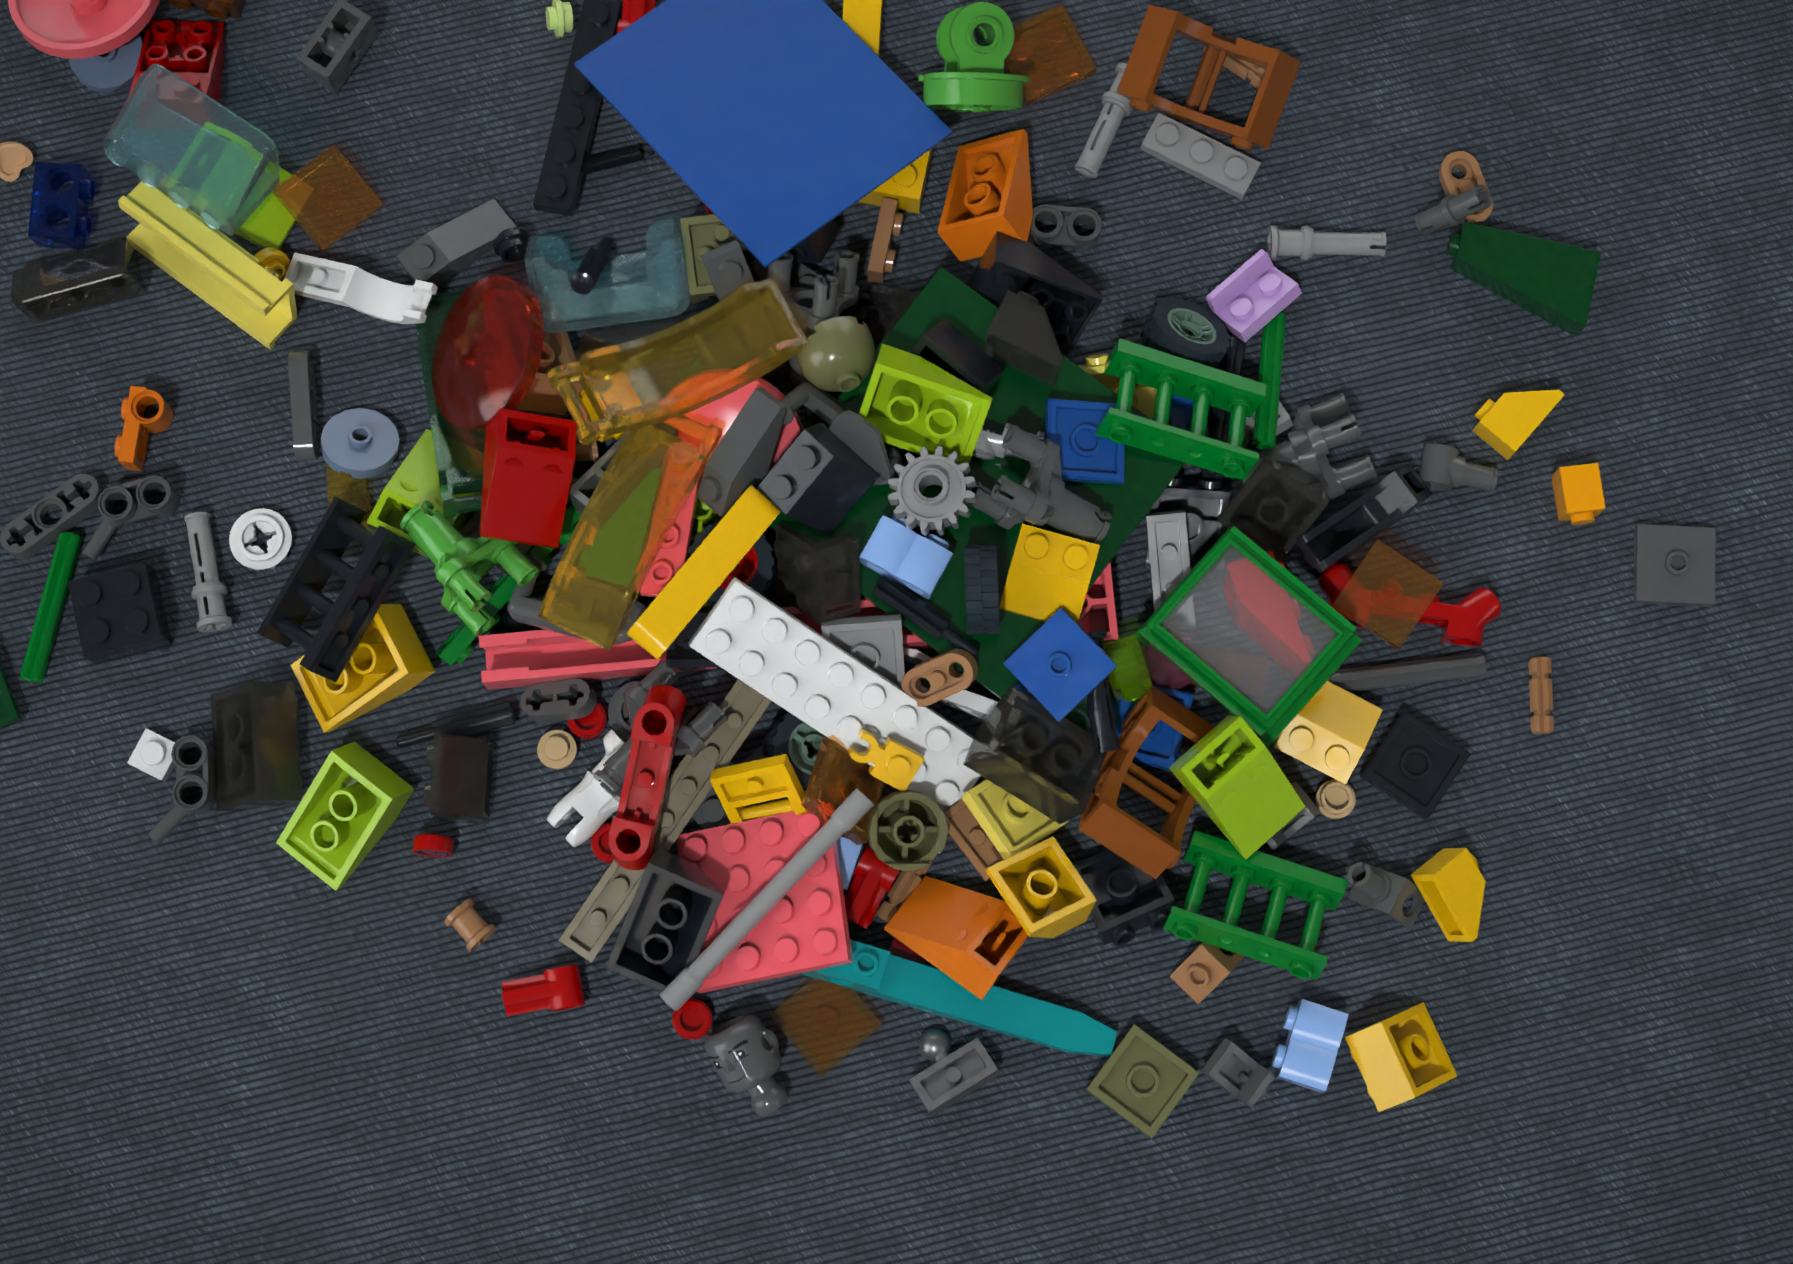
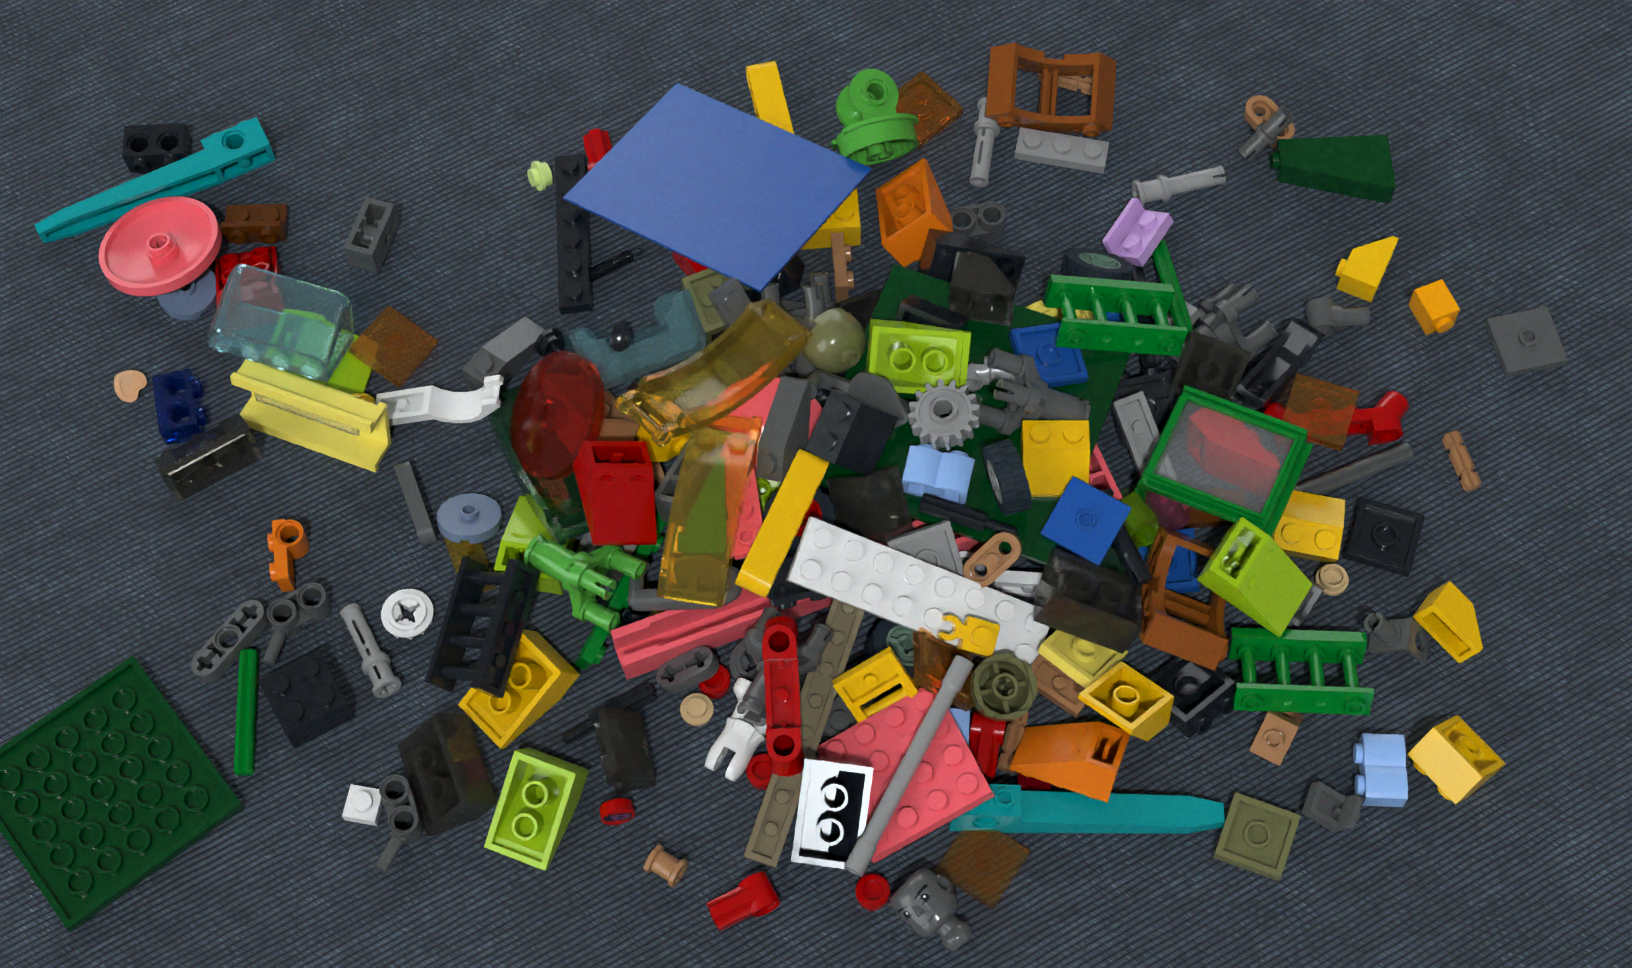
camera: 15 degrees left, 15 degrees down
flat silver plate [909,1029,1000,1117] -> none

